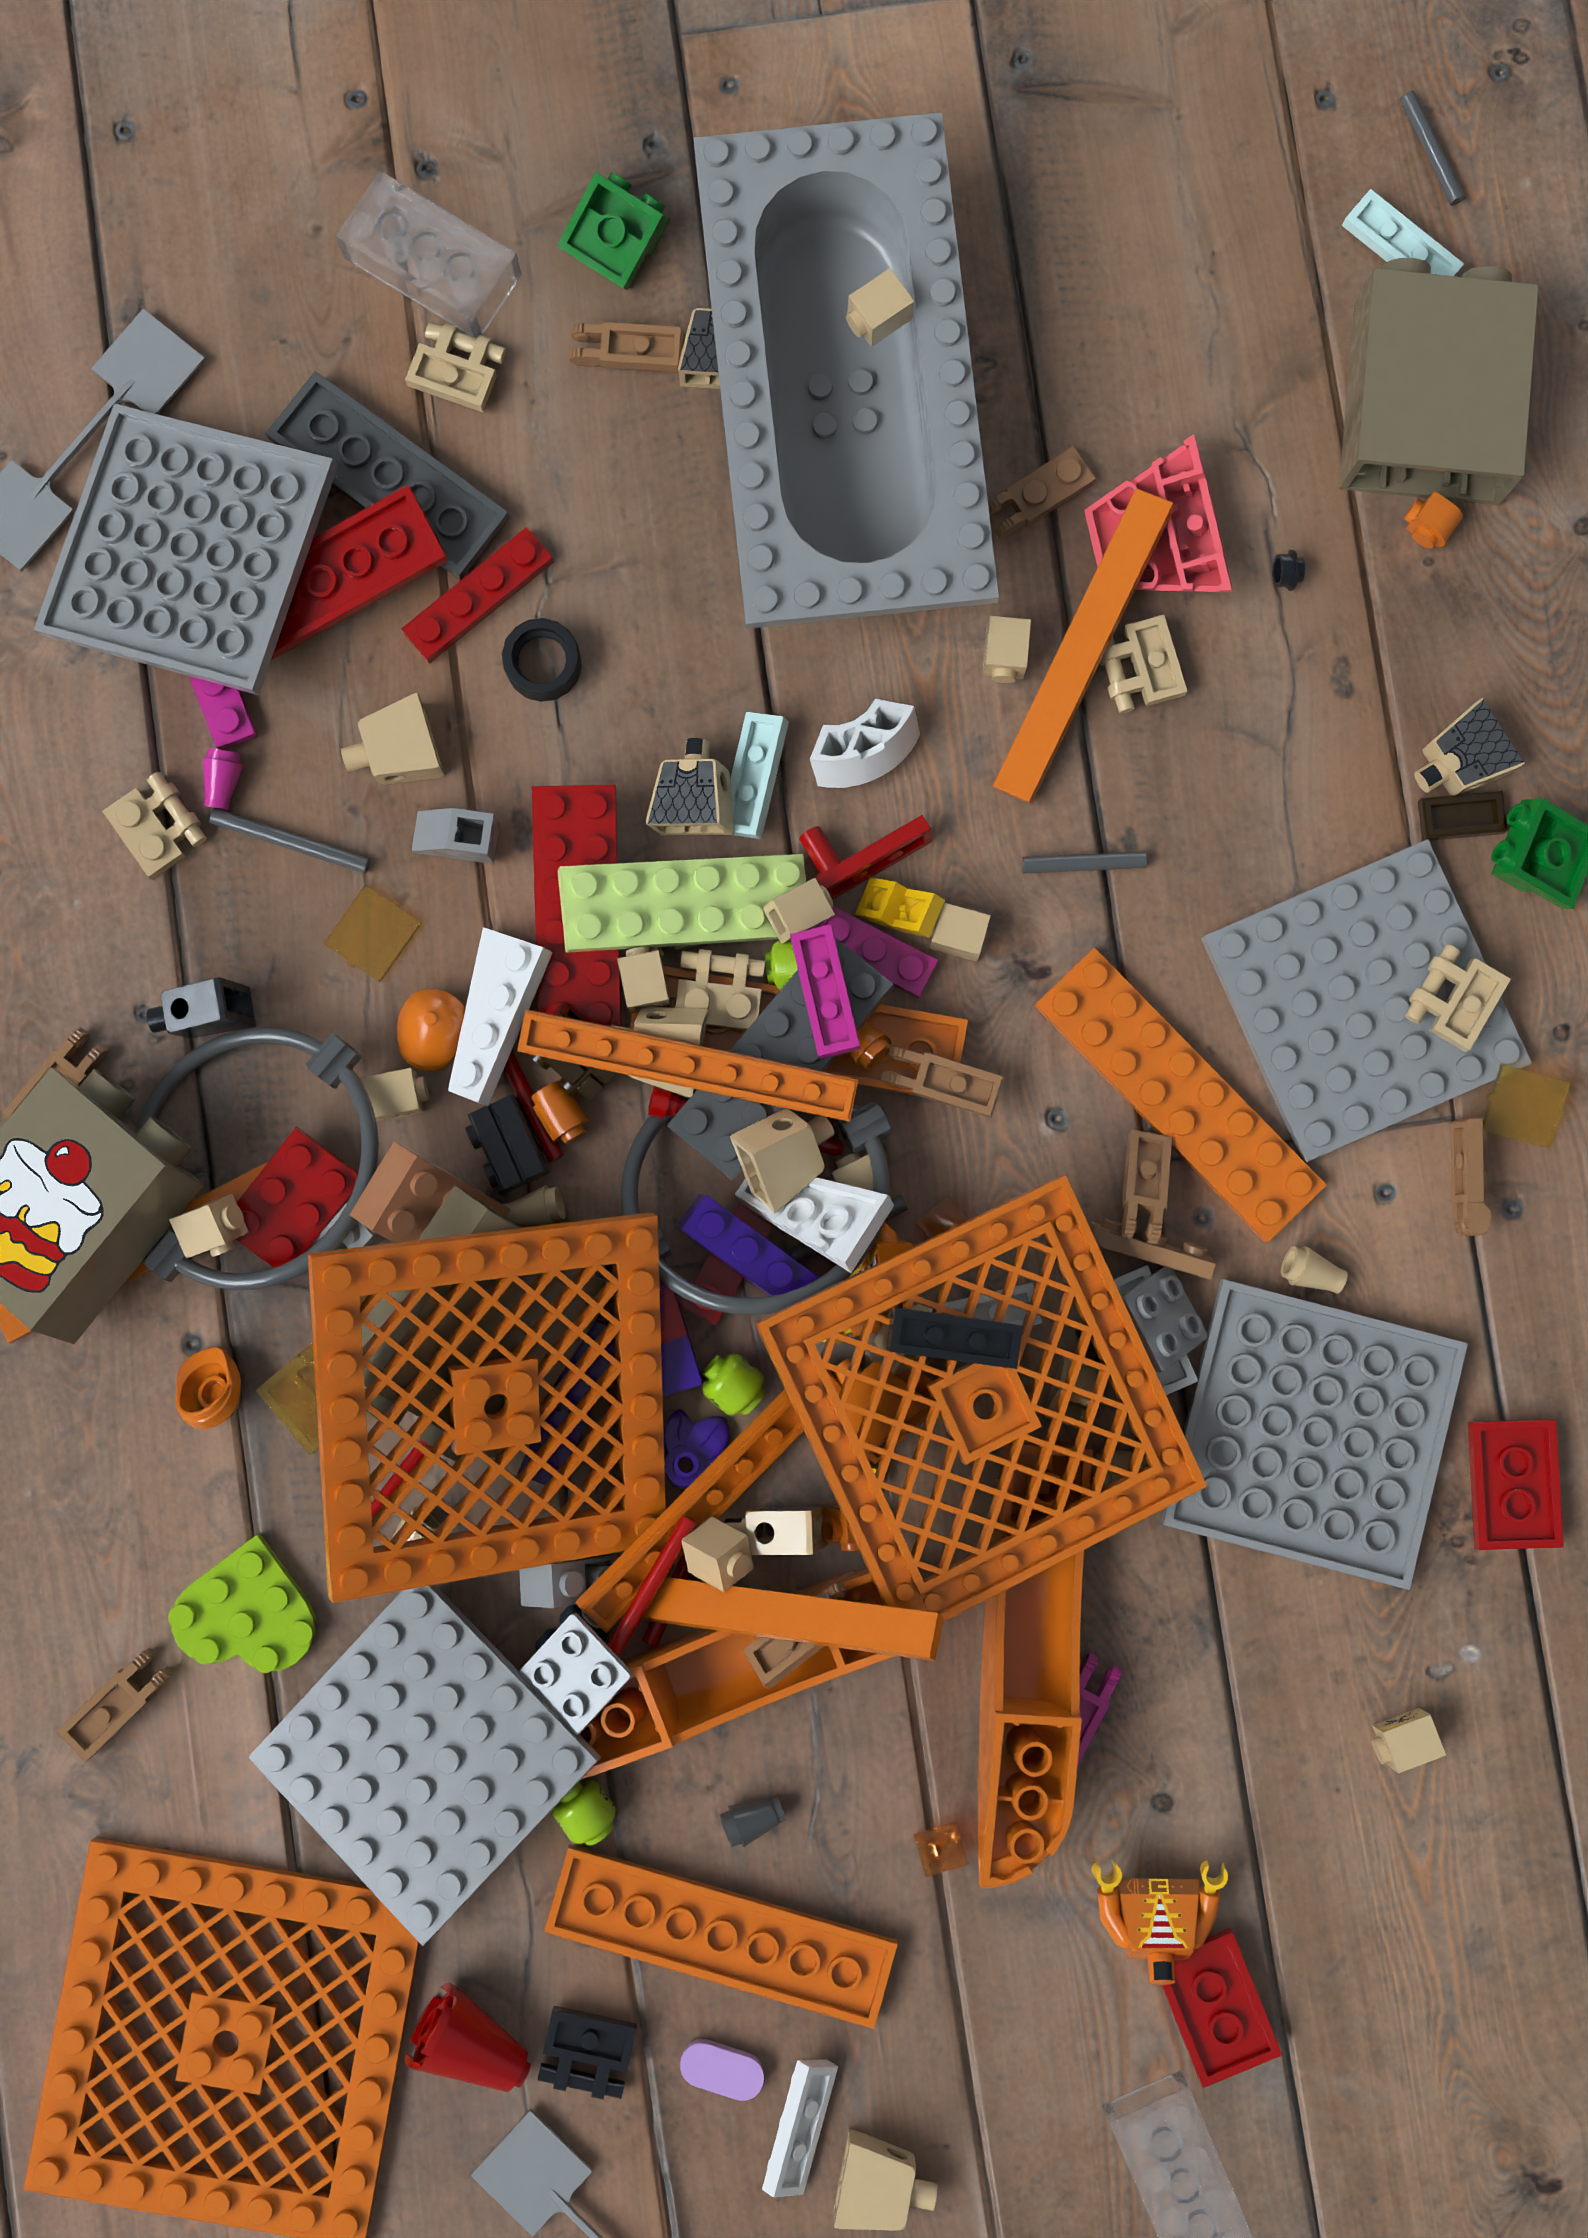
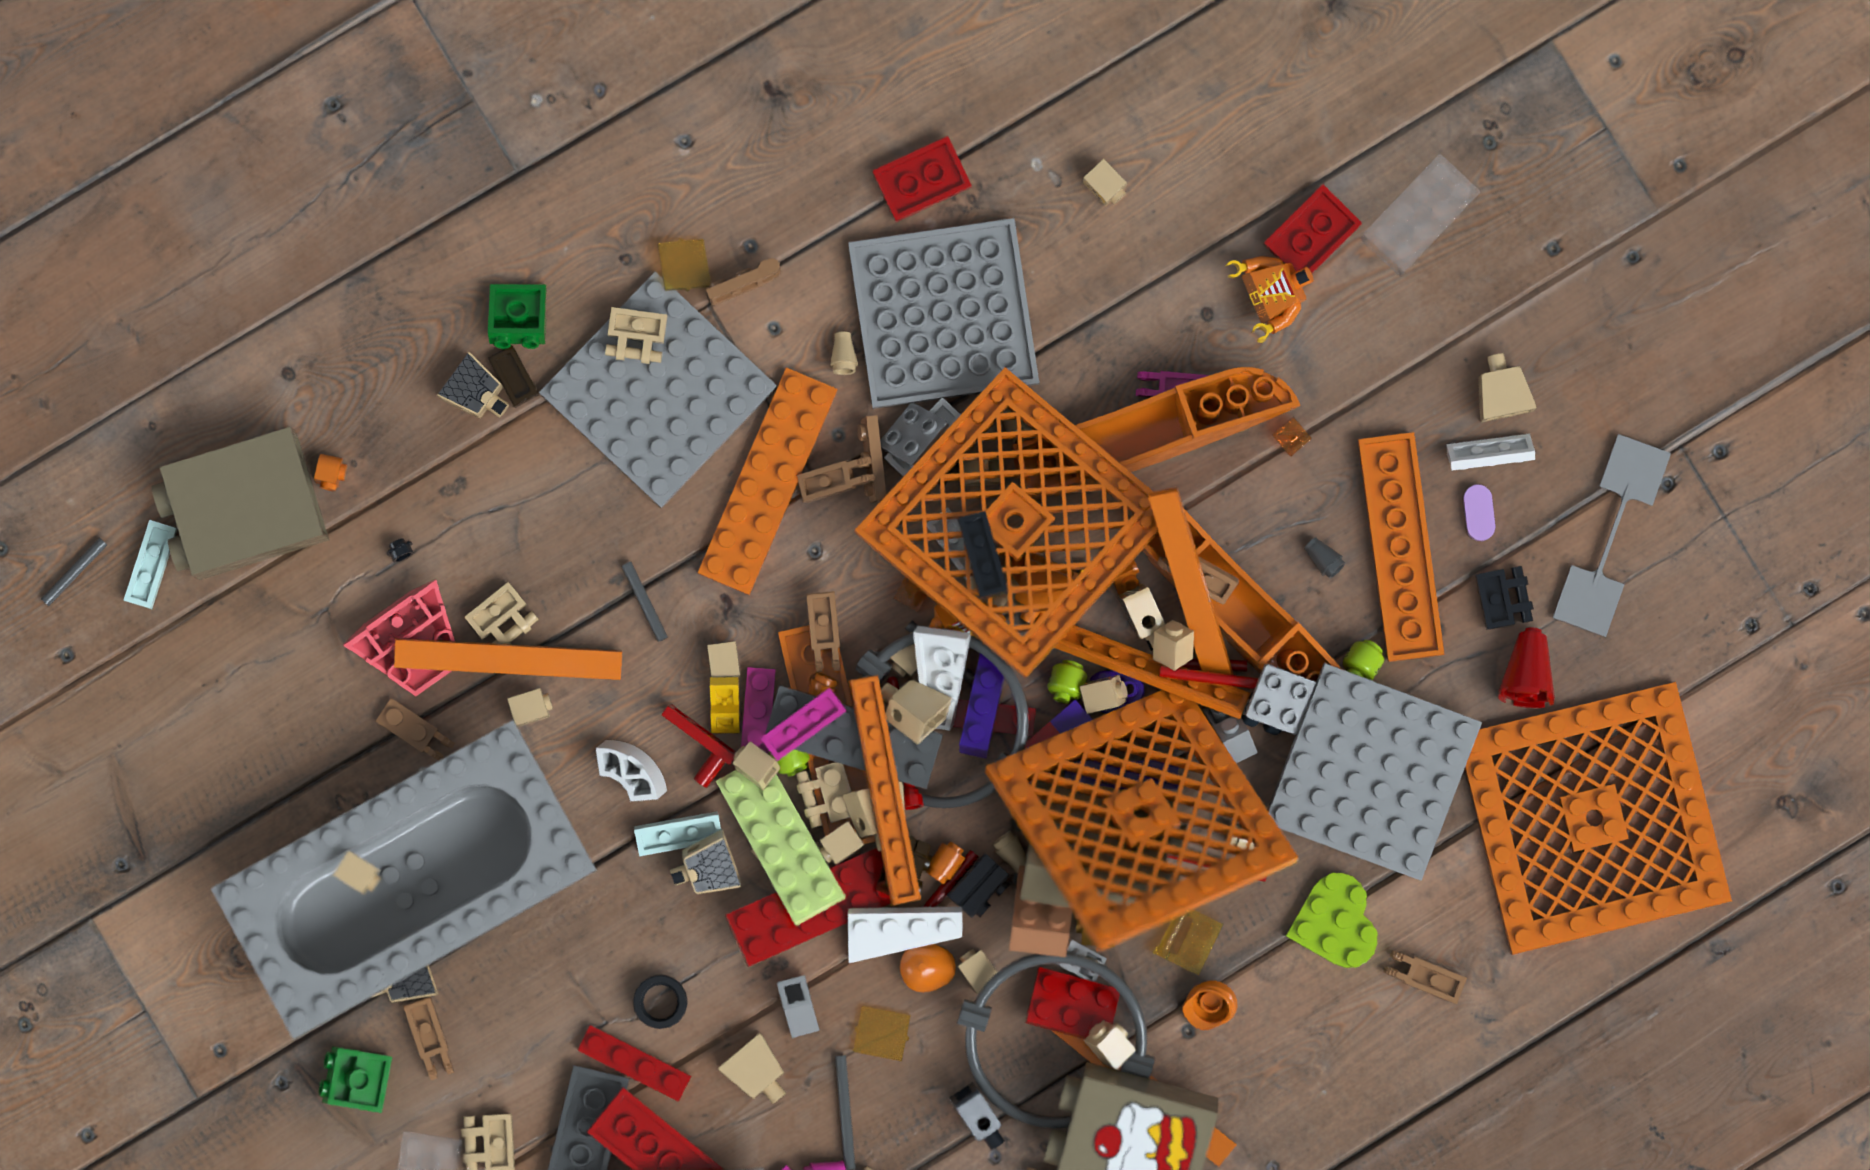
camera: 115 degrees left, 0 degrees up
none -> tan brick [1080,675,1127,714]

